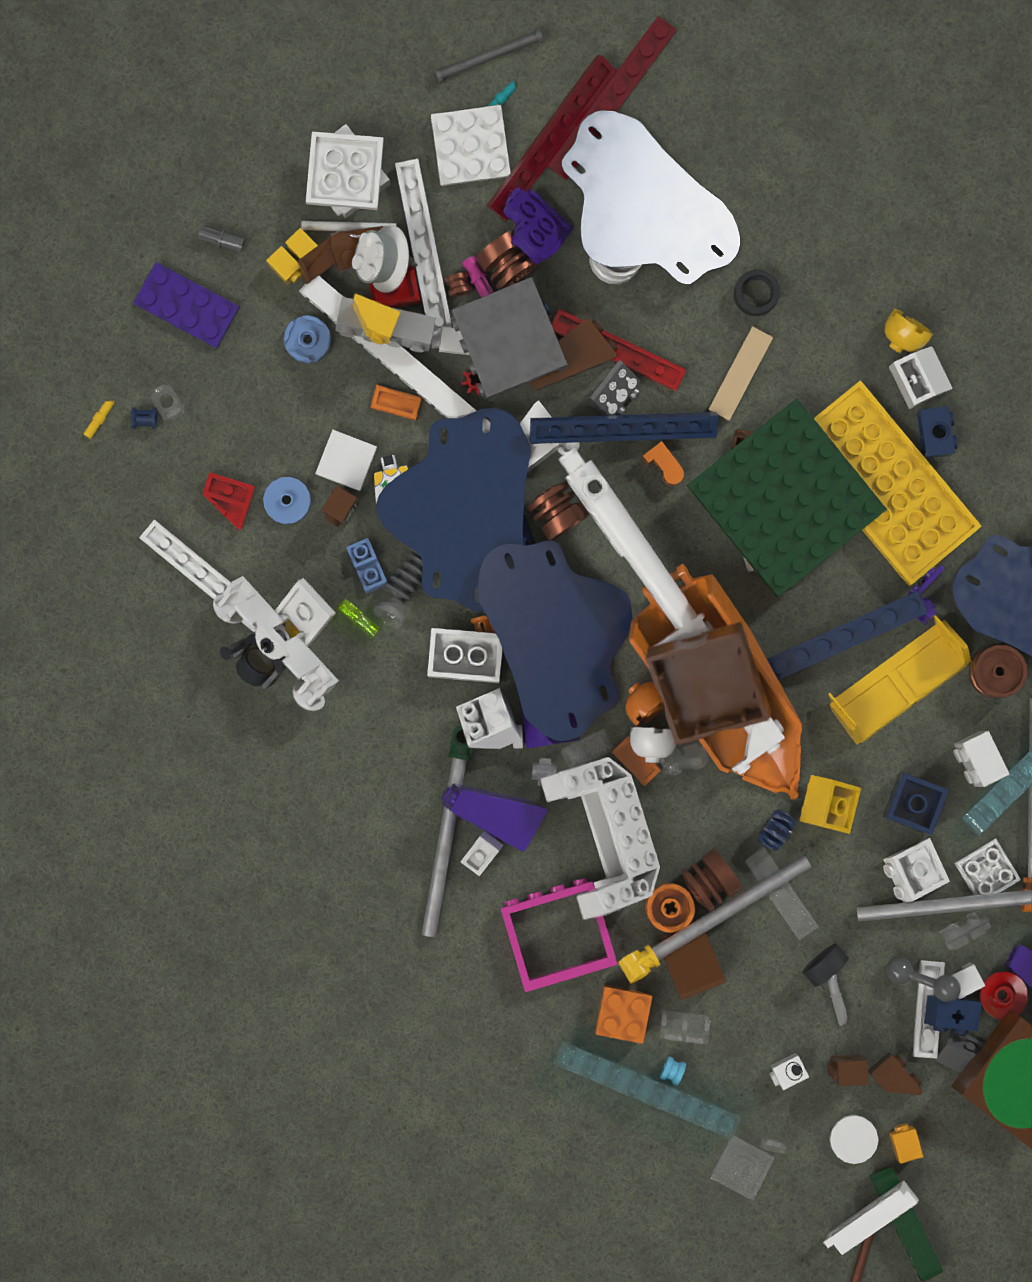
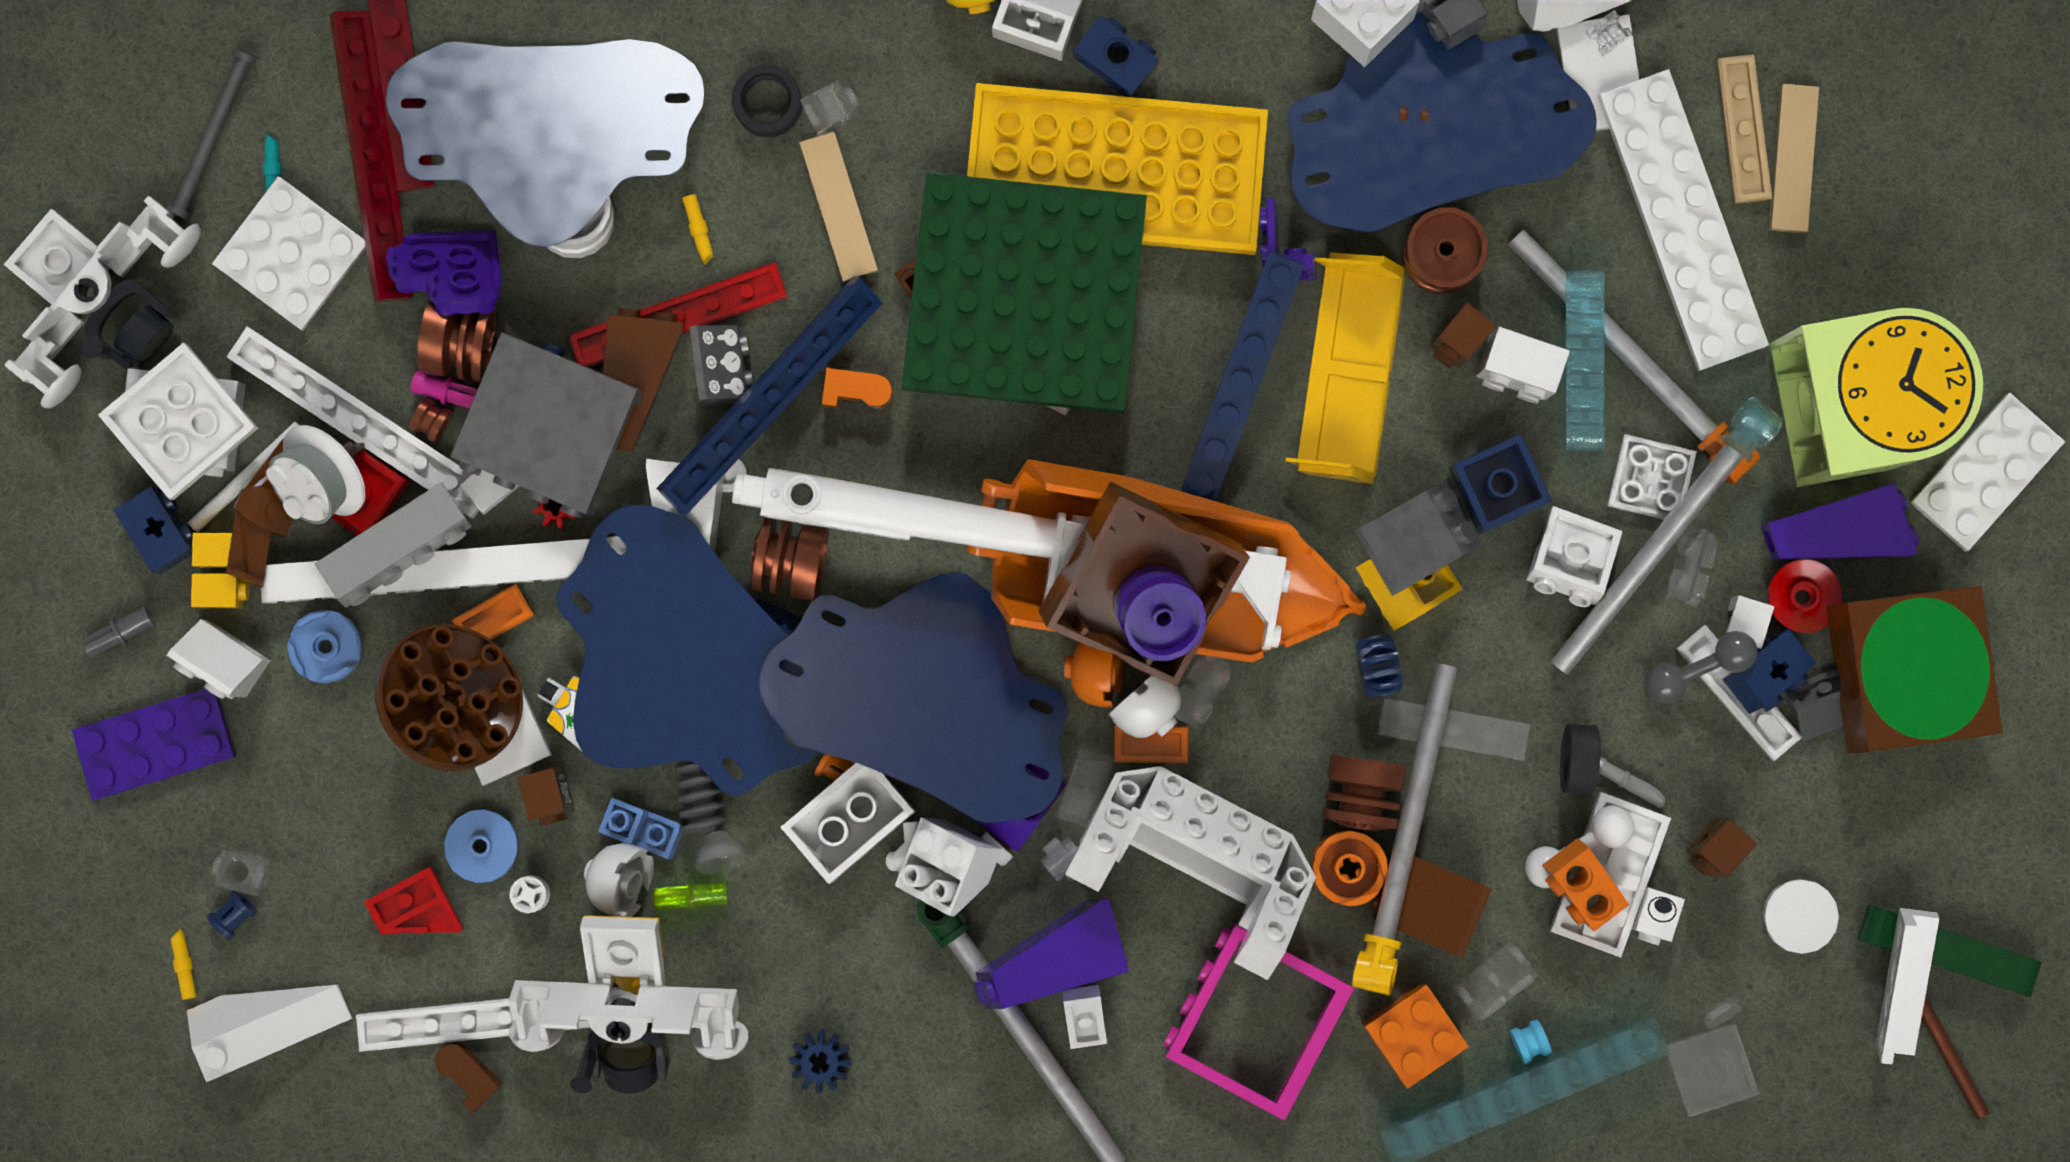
camera: 35 degrees left, 0 degrees up
yellow slope [352,294,400,345] -> none
reddish brown slope [868,1052,923,1095] -> none
light orange brick [889,1123,923,1164] -> none
none -> white piece [4,196,201,408]
none -> dark blue brick [113,486,195,574]
none -> white slope [167,619,271,699]
none -> white wedge [187,984,352,1082]
none -> reddish brown bracket [375,624,523,771]
none -> reddish brown leg [435,1042,503,1113]
none -> white wheel [509,875,550,913]
none -> white cylinder [584,843,654,917]
none -> yellow piece [682,194,713,265]
none -> dark blue gear [789,1029,852,1094]
none -> clear brick [800,80,860,136]
none -> white arm [885,821,919,872]
none -> dark purple wheel [1114,565,1206,661]
none -> flat silver slope [1355,480,1482,596]
none -> reddish brown brick [1431,303,1496,368]
none -> white piece [1525,806,1635,888]
none -> orange brick [1542,838,1630,931]
none -> white plate [1549,792,1671,957]

